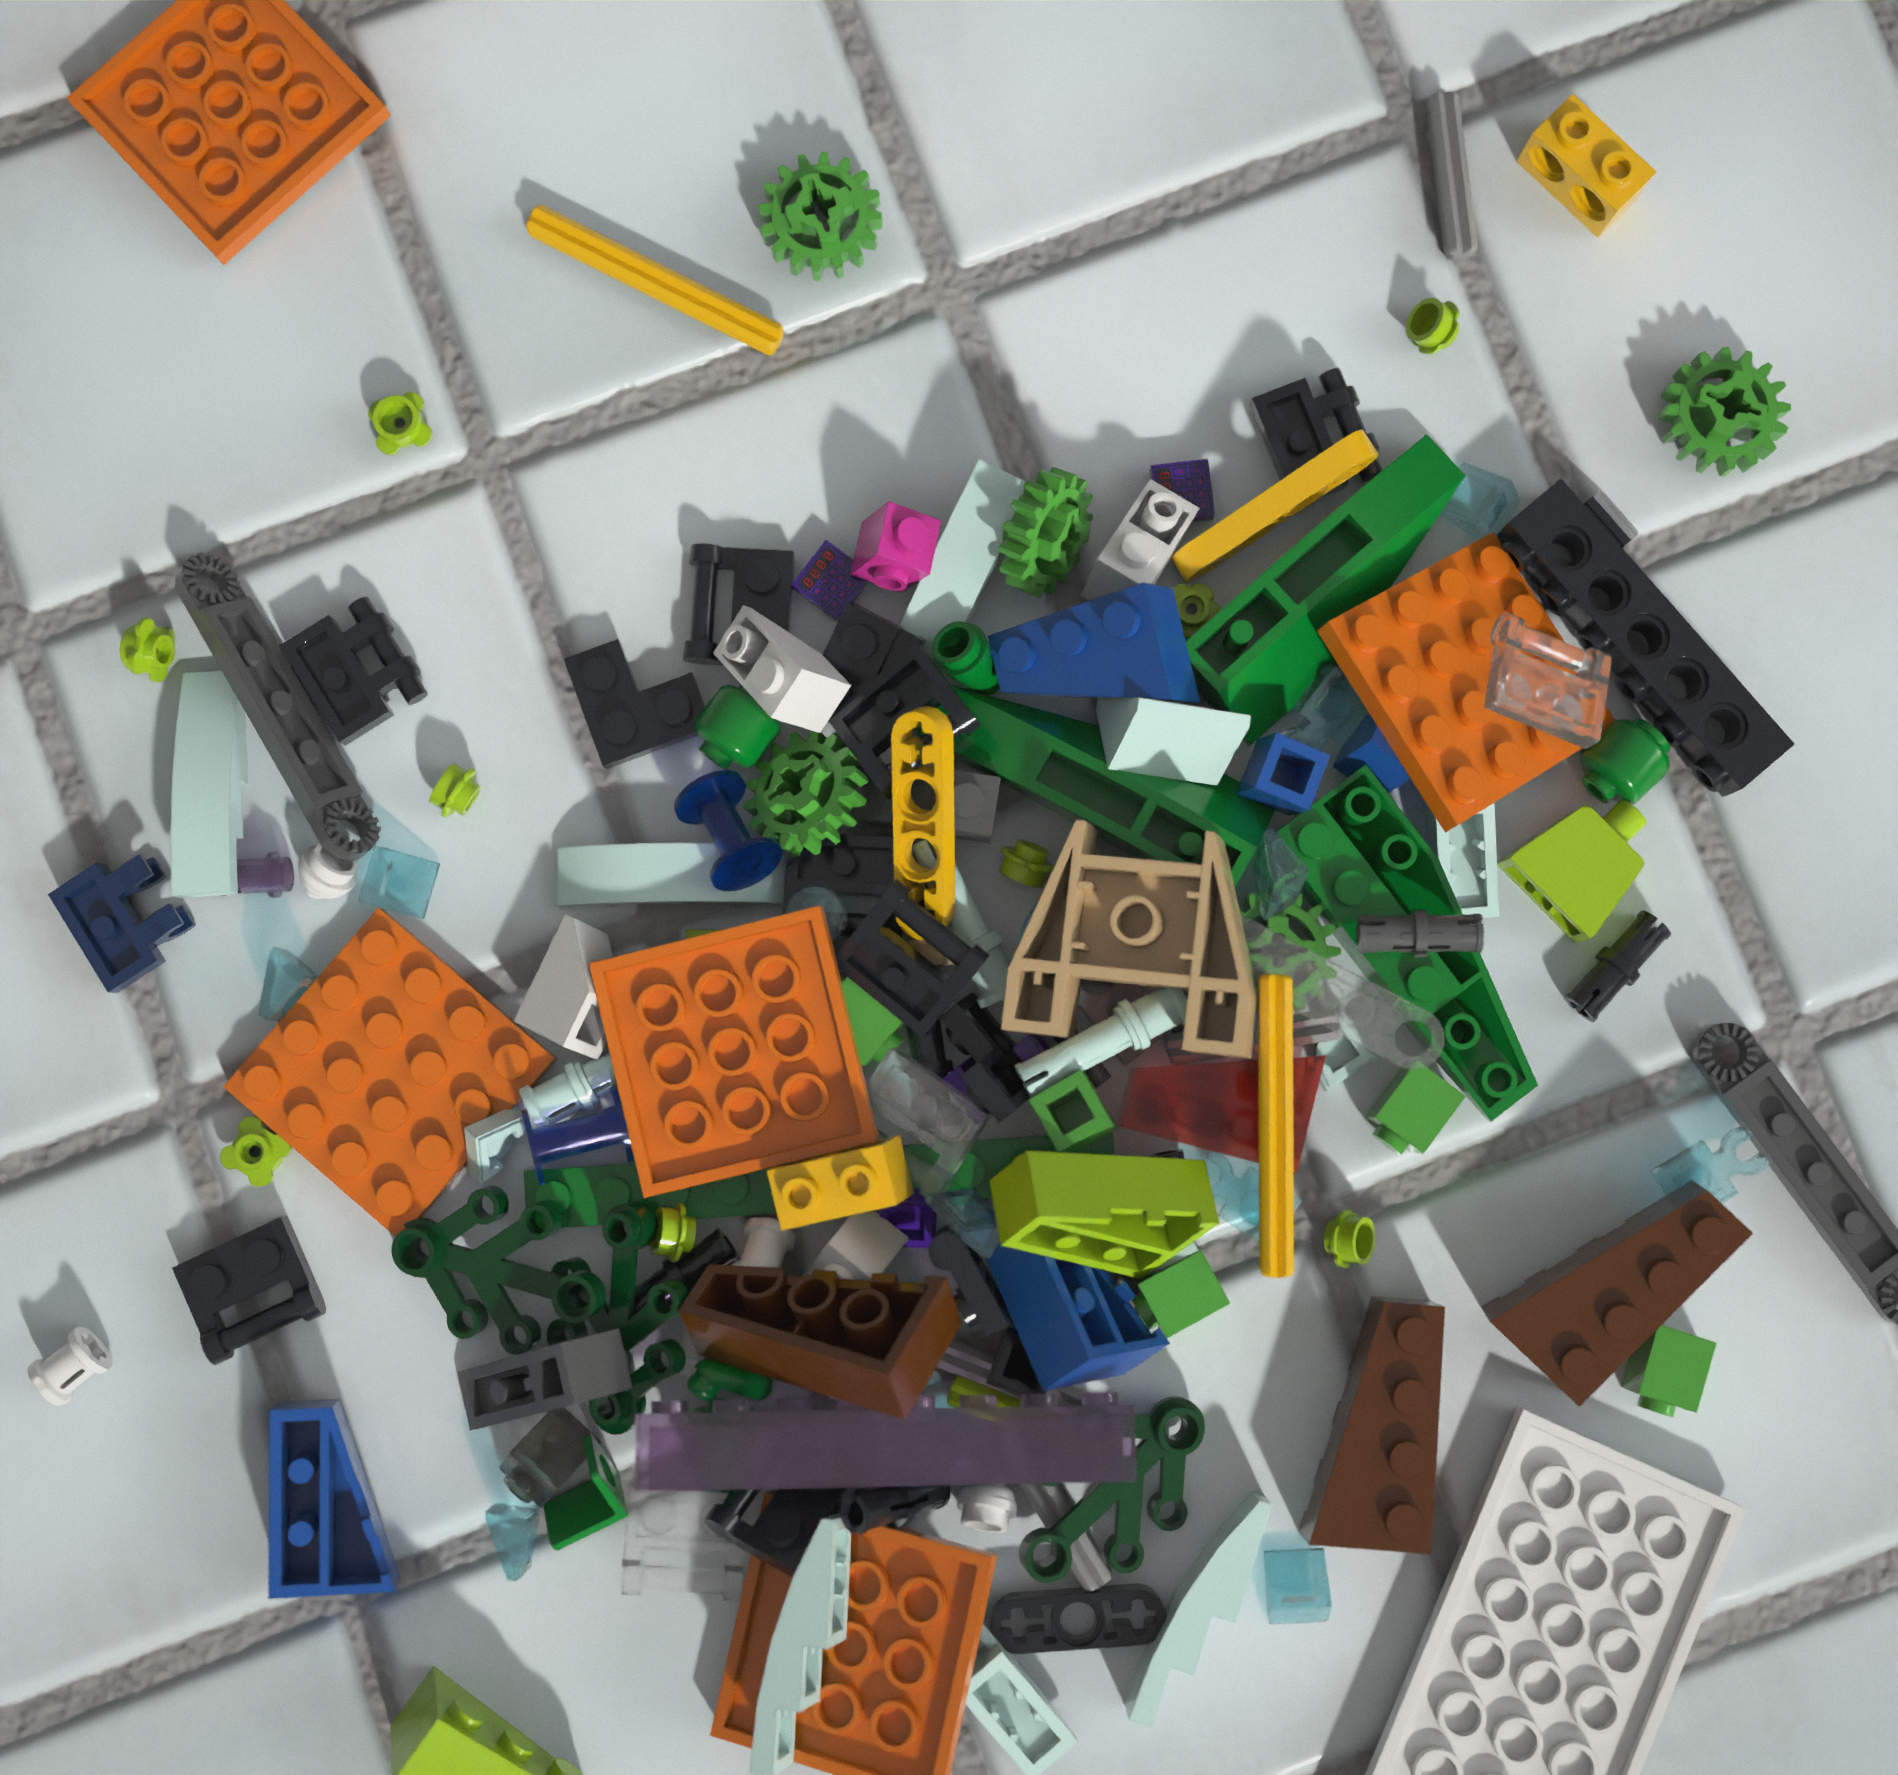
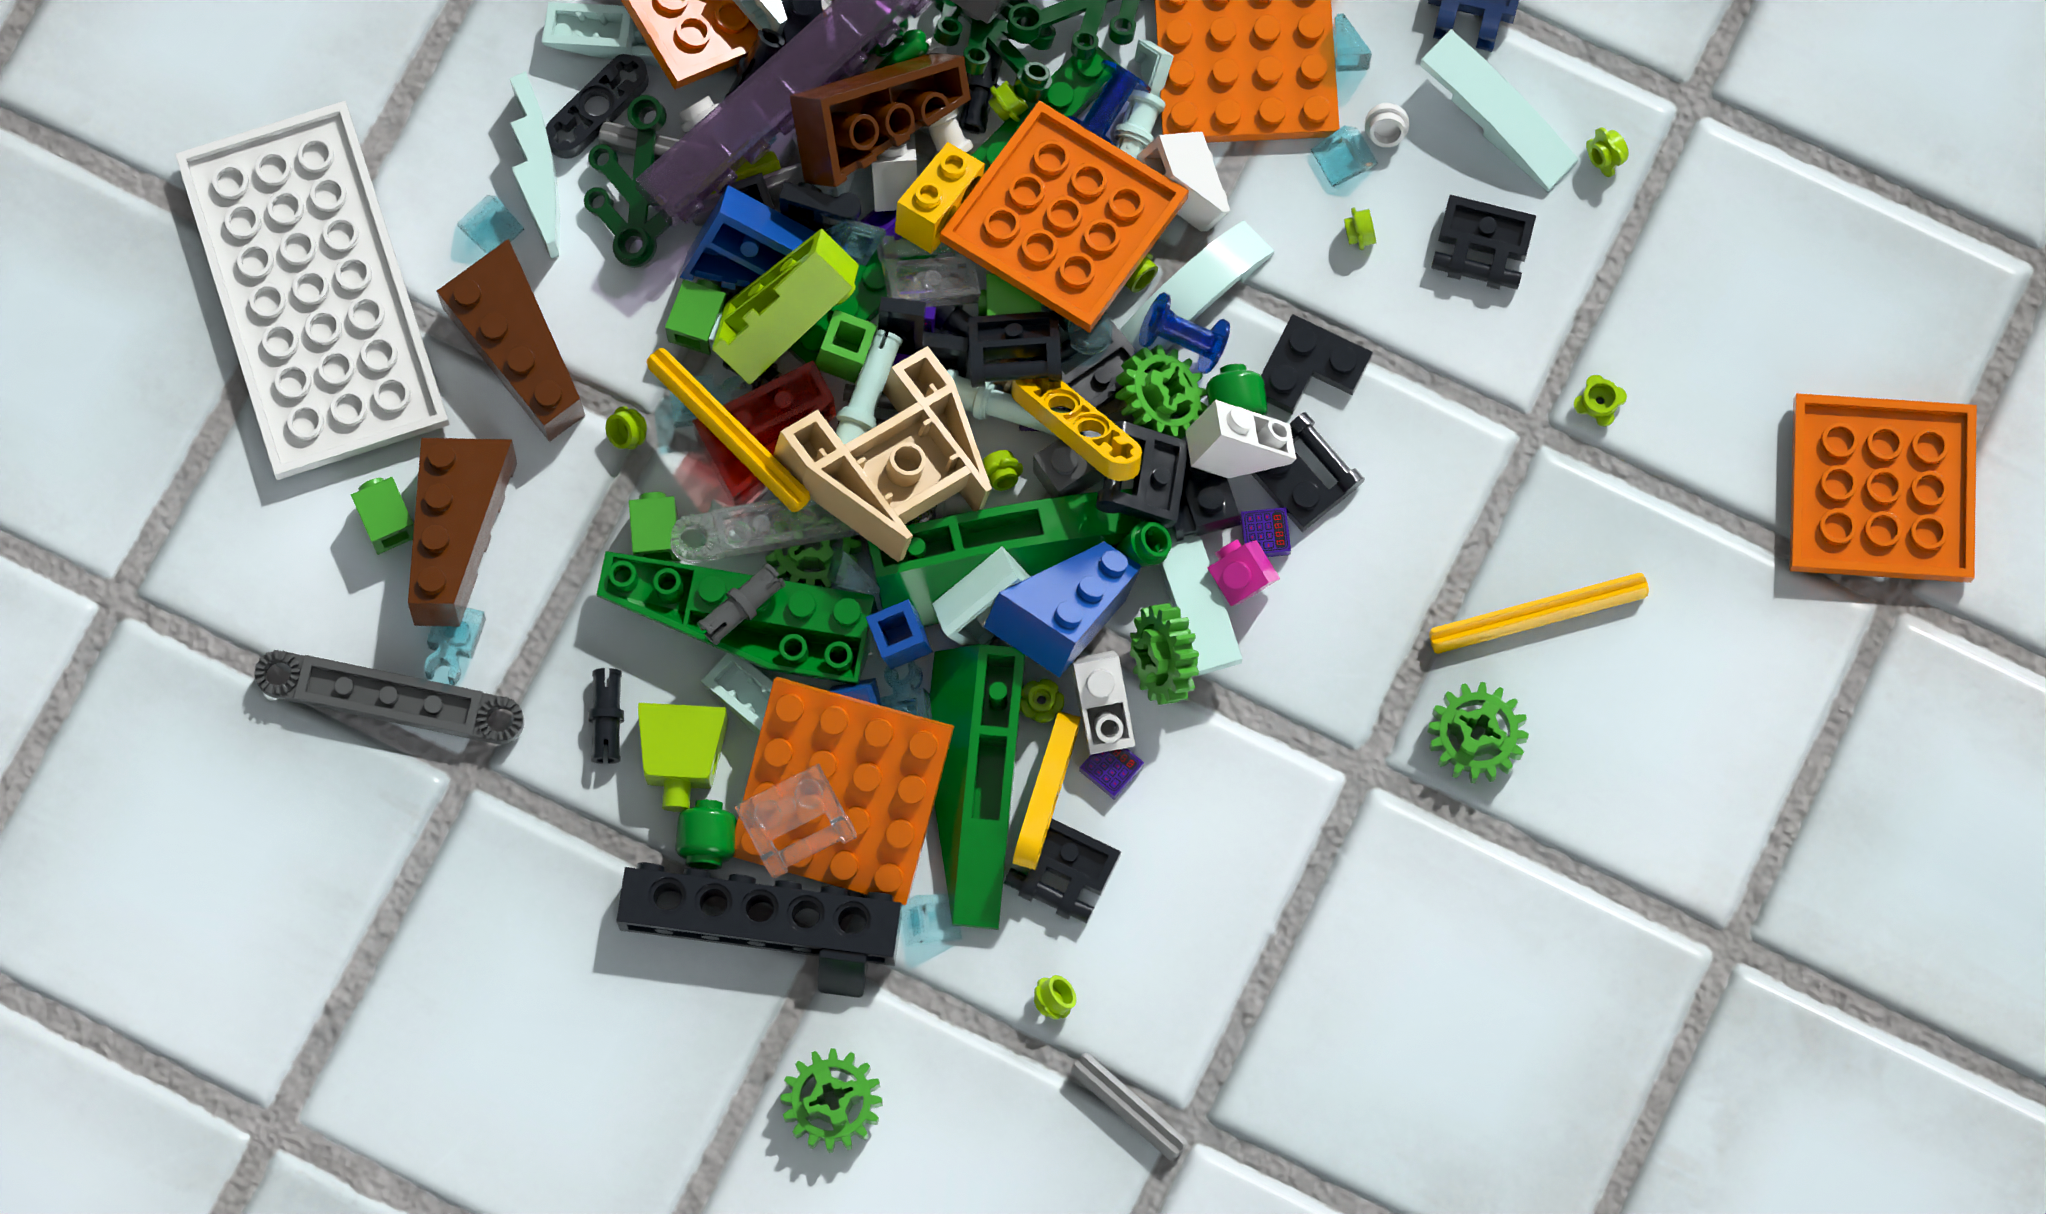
camera: 135 degrees right, 10 degrees down
dark grey plate [175,553,381,861] -> none
clear purple pin [219,852,294,898] -> none
yellow brick [1516,94,1656,238] -> none

